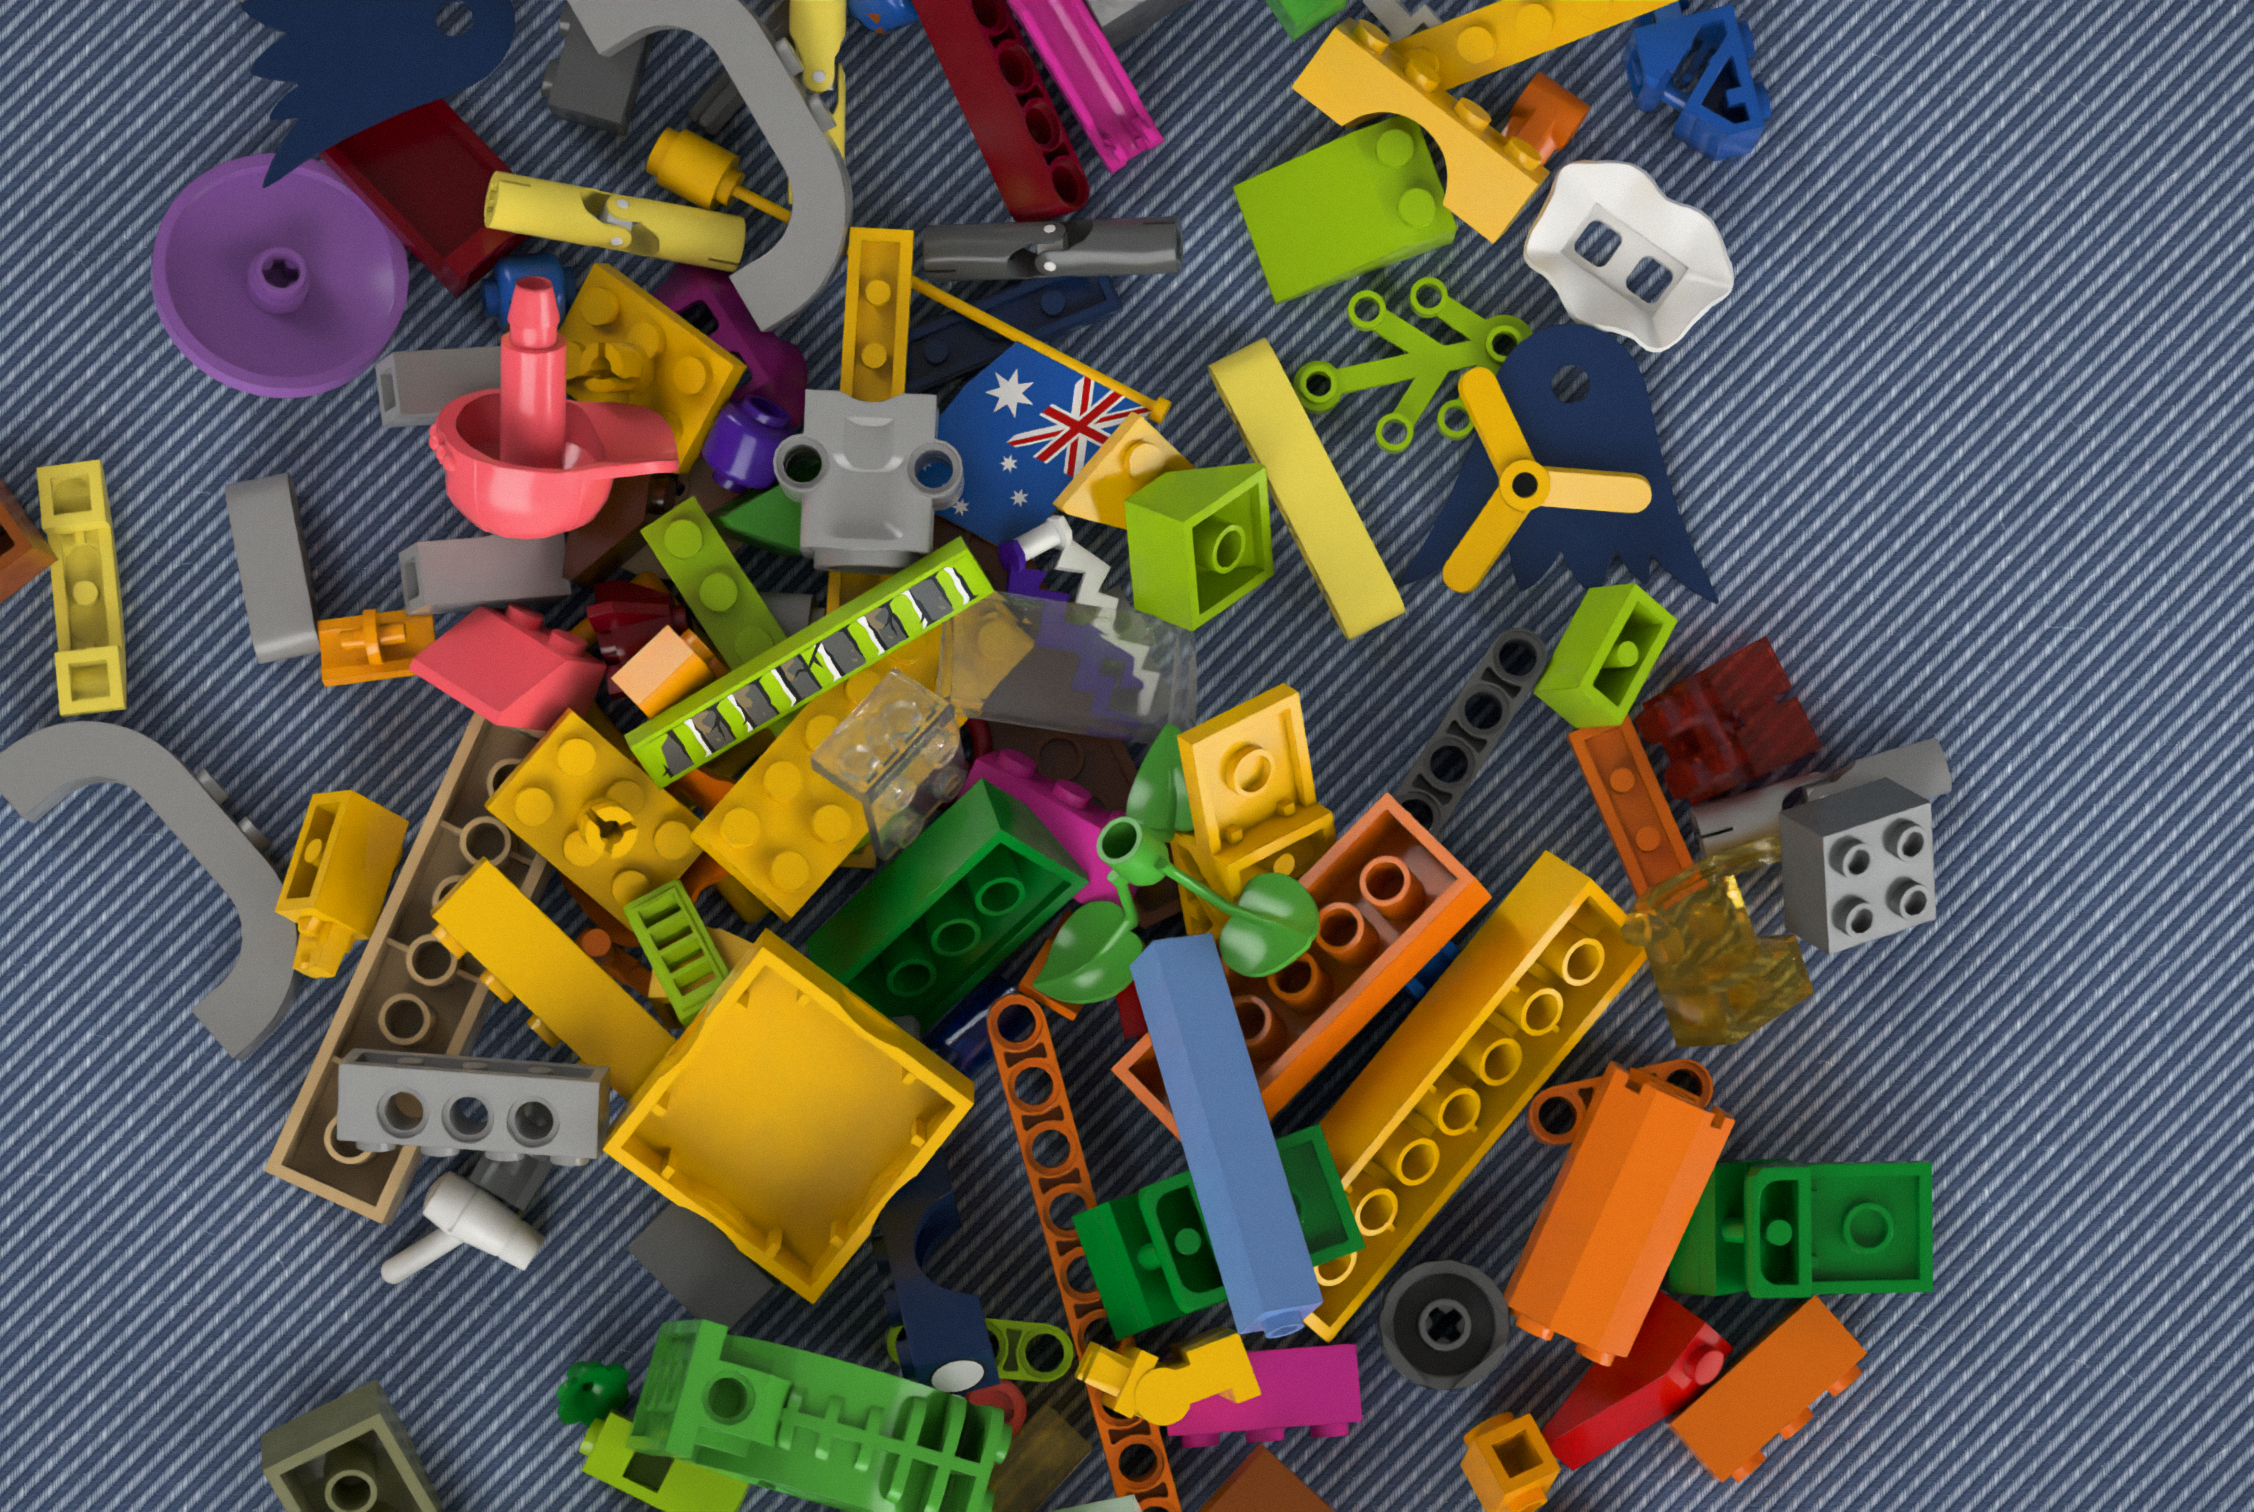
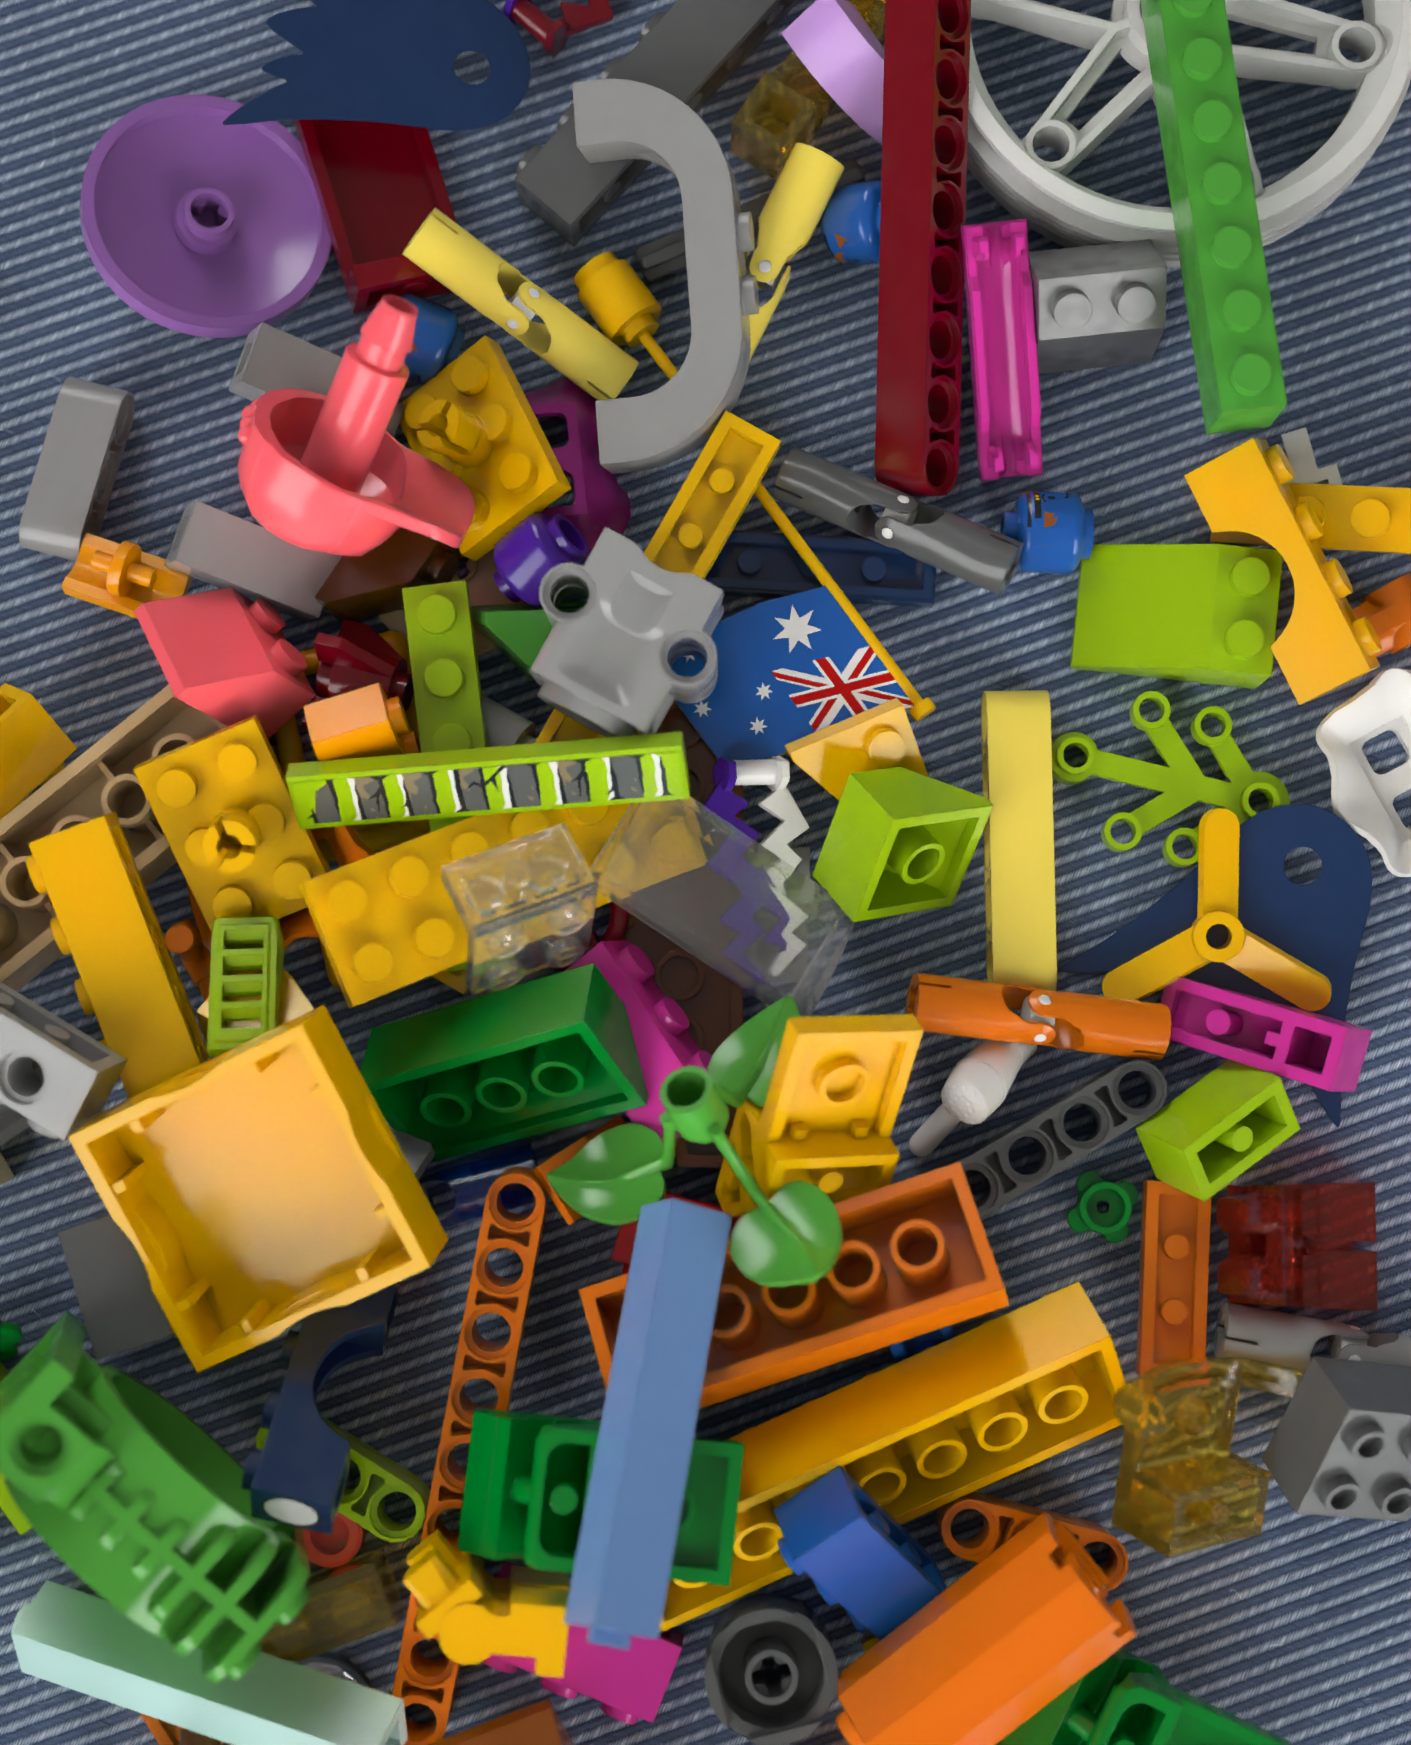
camera: 30 degrees right, 0 degrees up
none -> blue brick [773,1465,947,1641]
none -> orange piece [905,972,1171,1061]
none -> white piece [909,1040,1037,1157]
none -> blue head [1000,490,1094,574]
none -> green plate [1067,1171,1138,1243]
none -> dark pink slope [1160,977,1372,1092]

